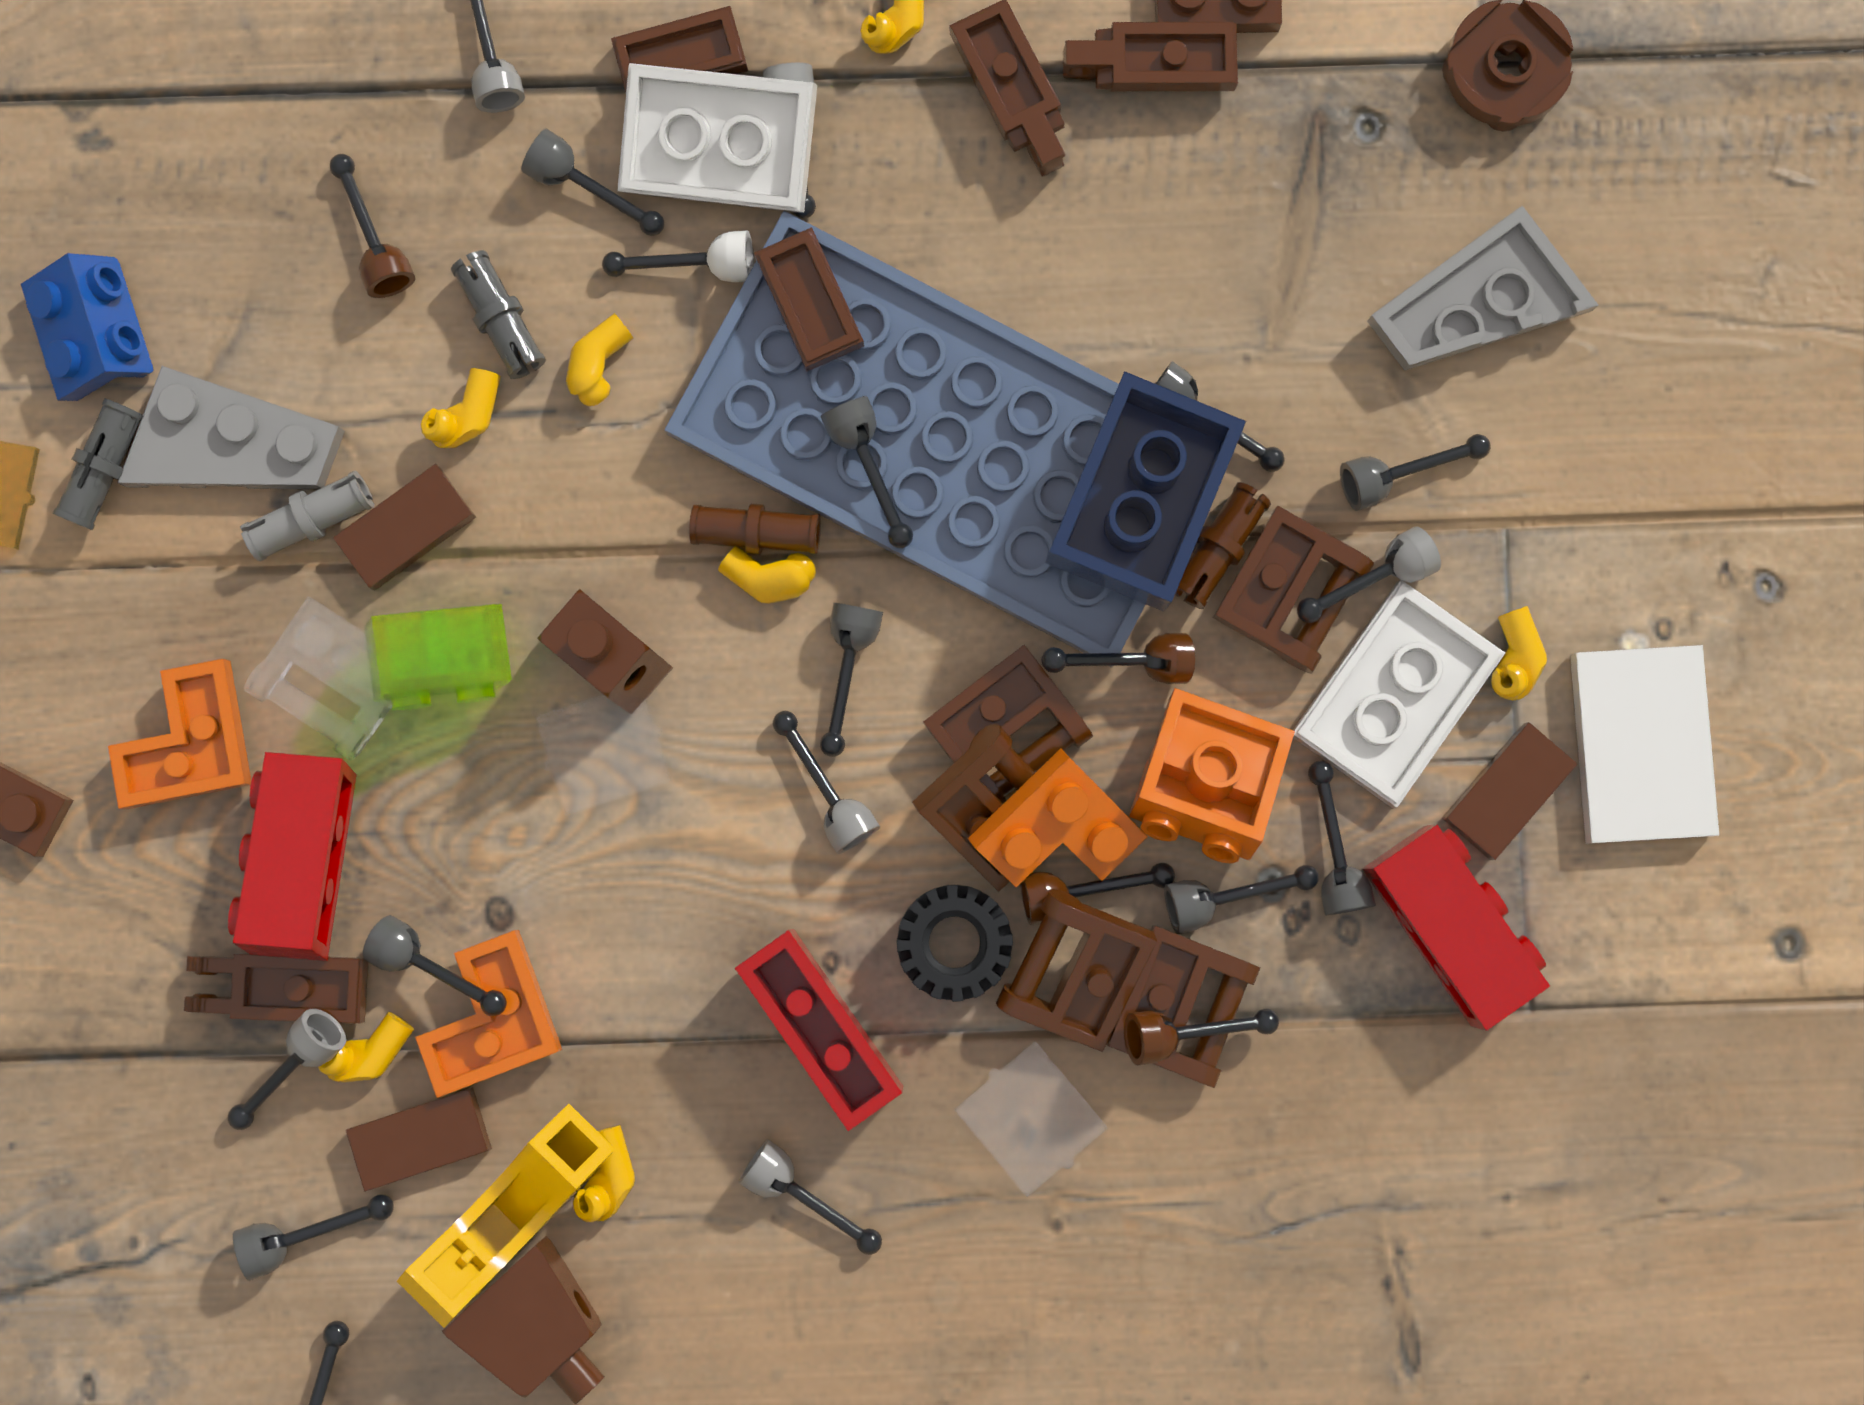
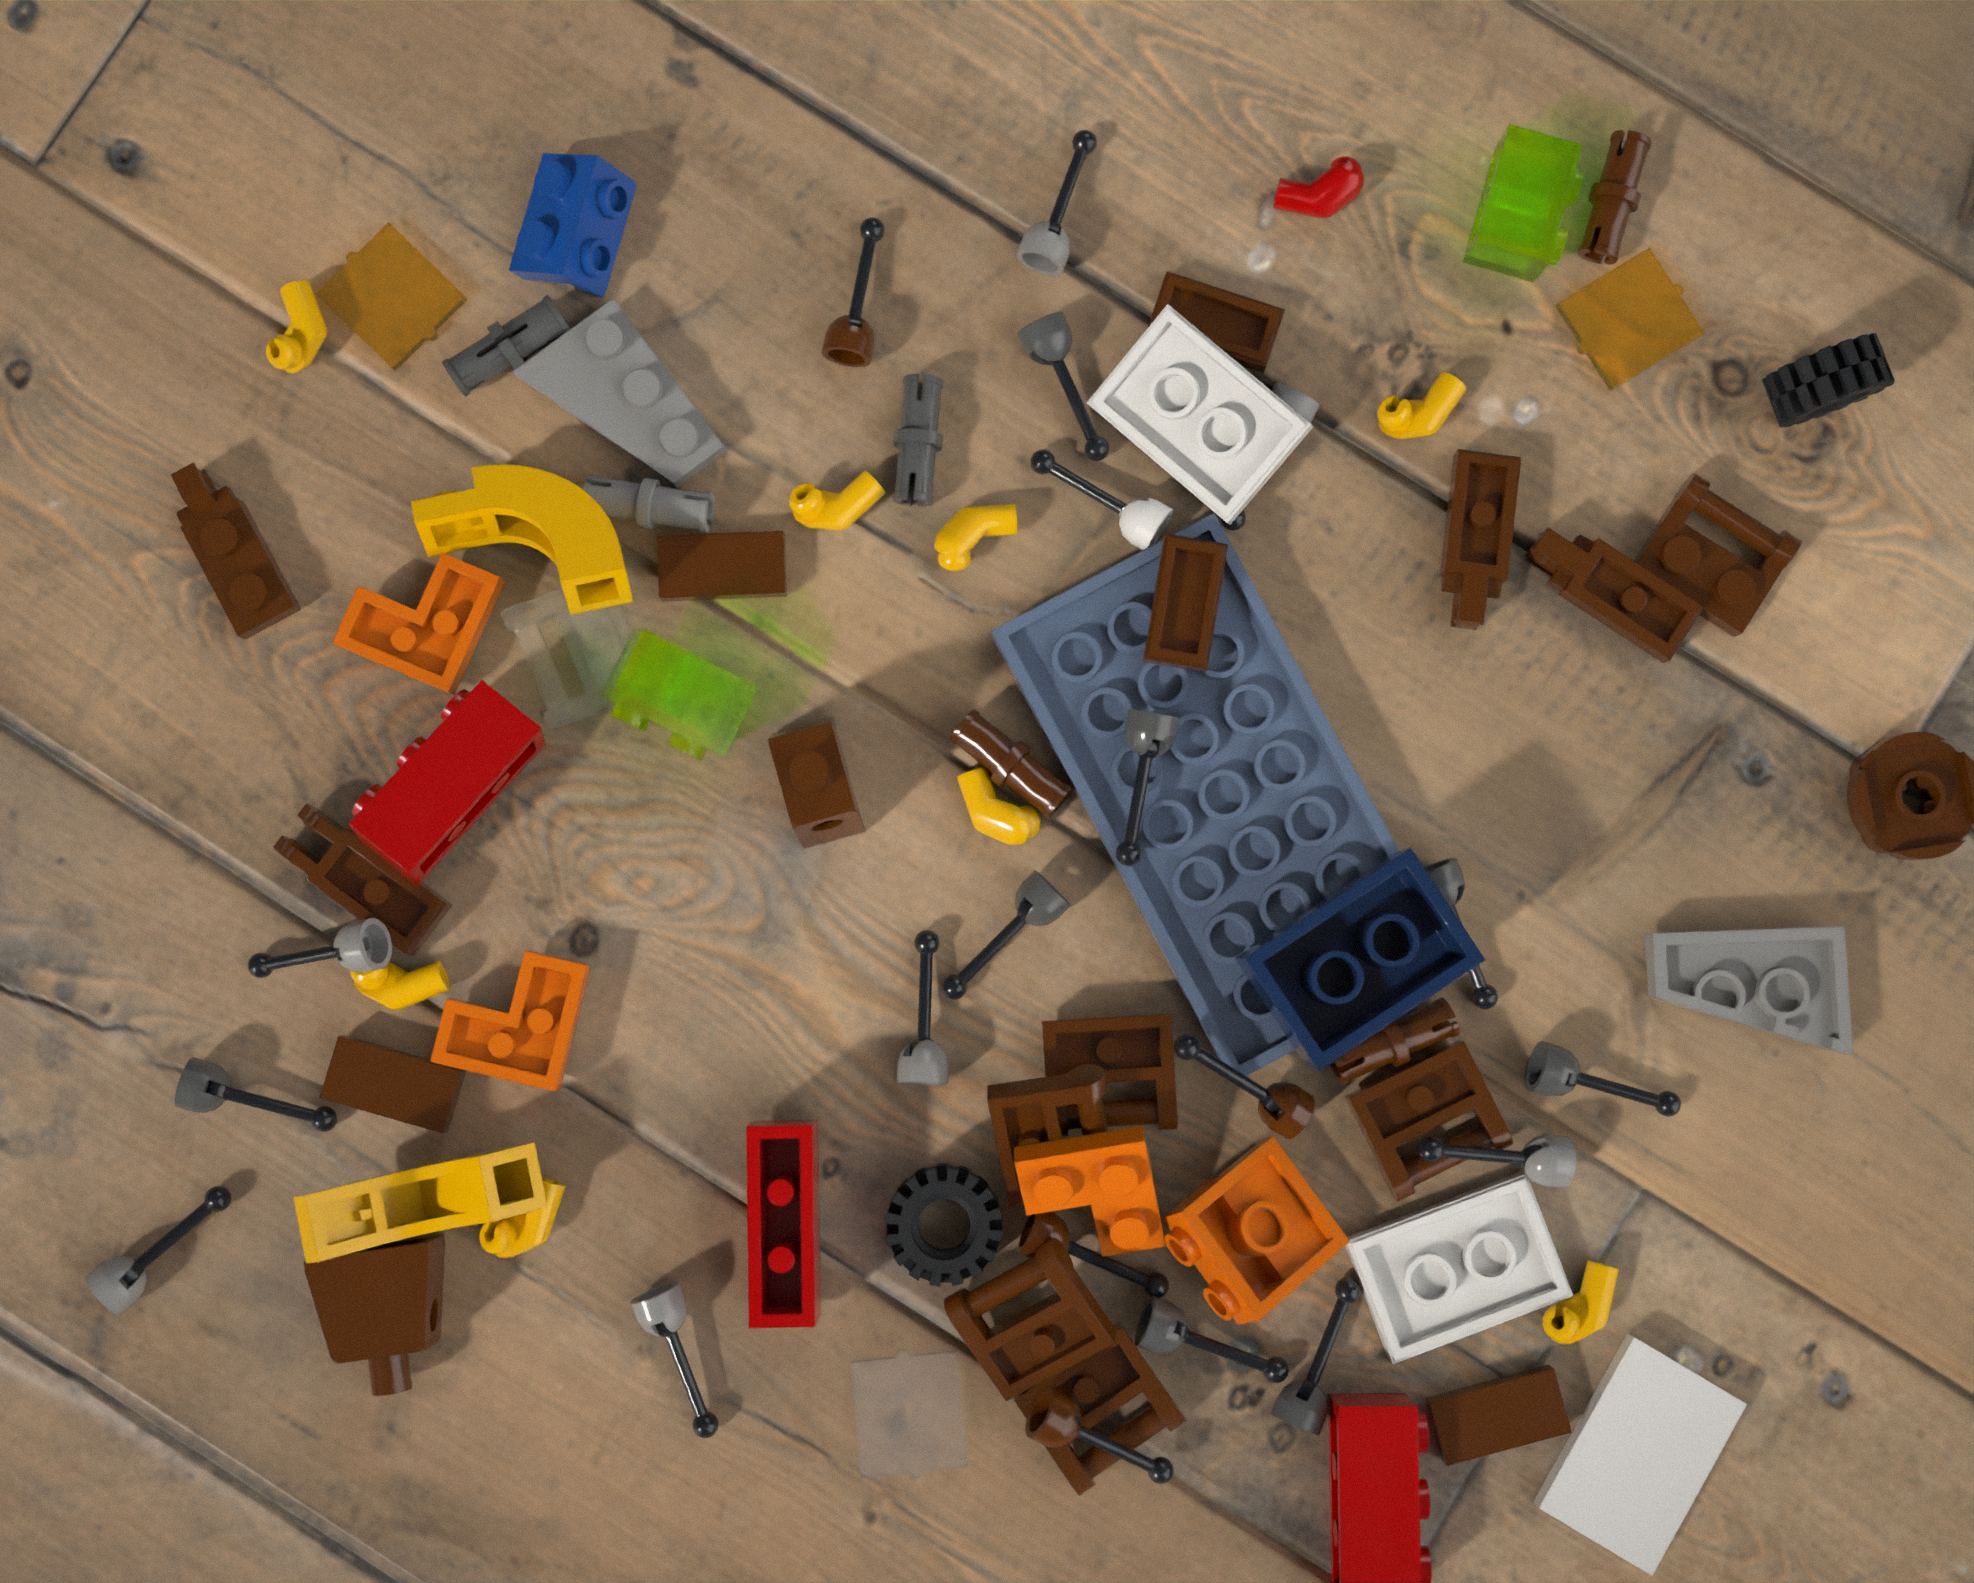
camera: 30 degrees right, 0 degrees up
hinge [363,915,507,1016] -> none
none -> yellow arch [411,464,634,615]

